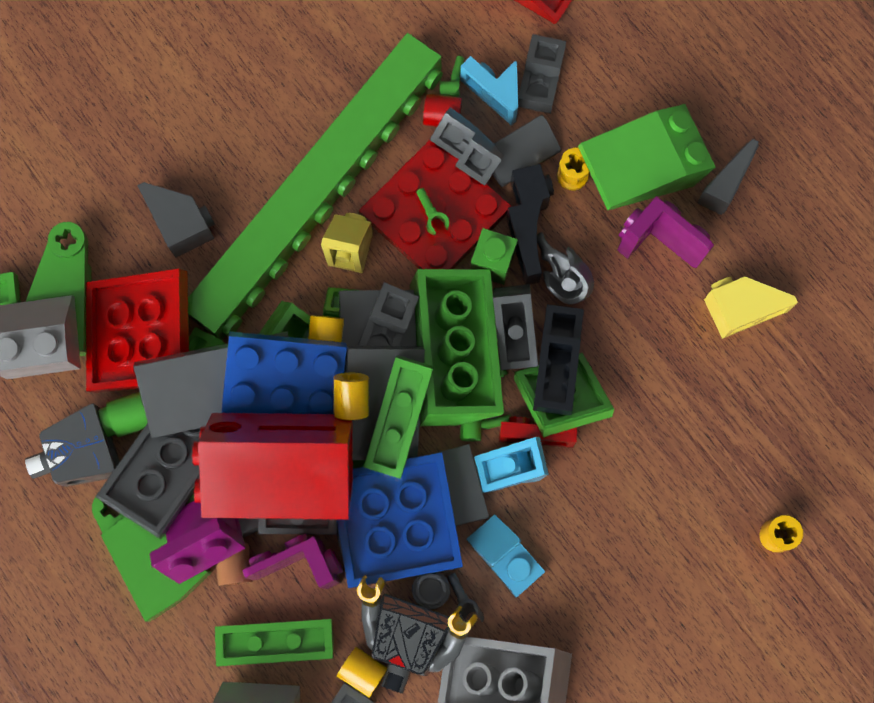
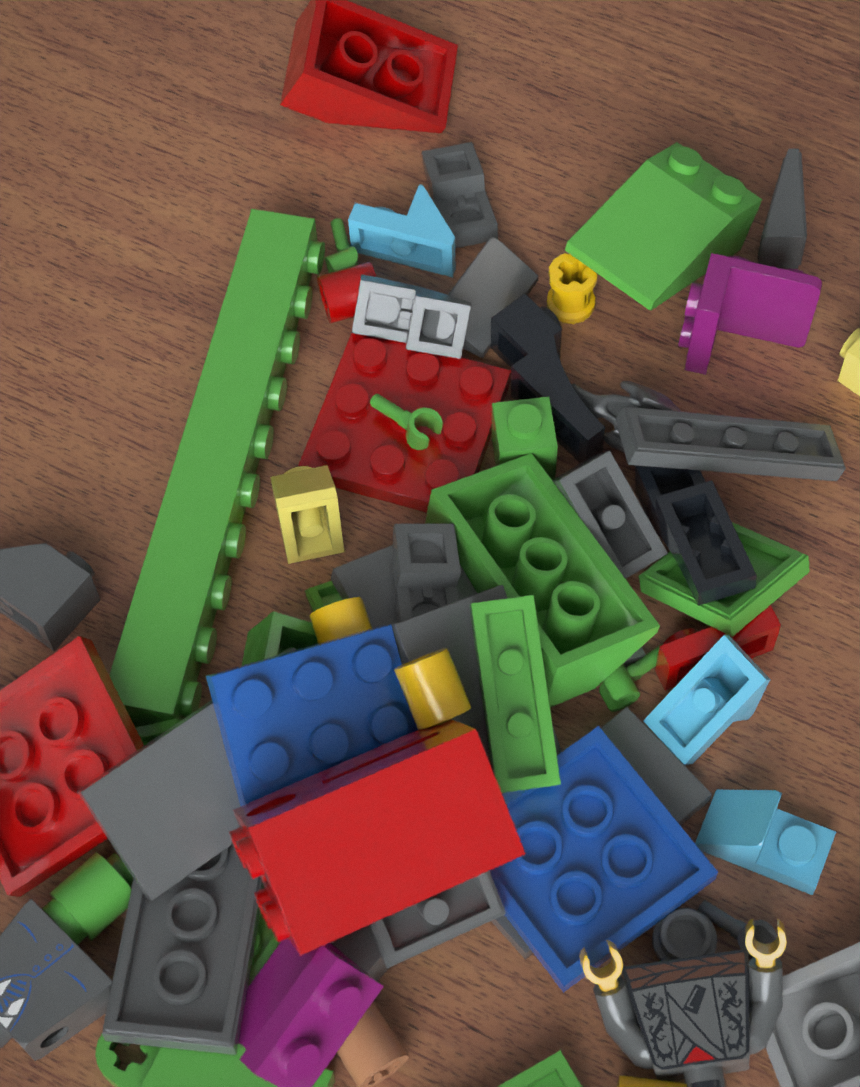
camera: 25 degrees left, 15 degrees down
magenta bracket [242,534,344,589] -> none
none -> dark grey tile [616,407,846,481]

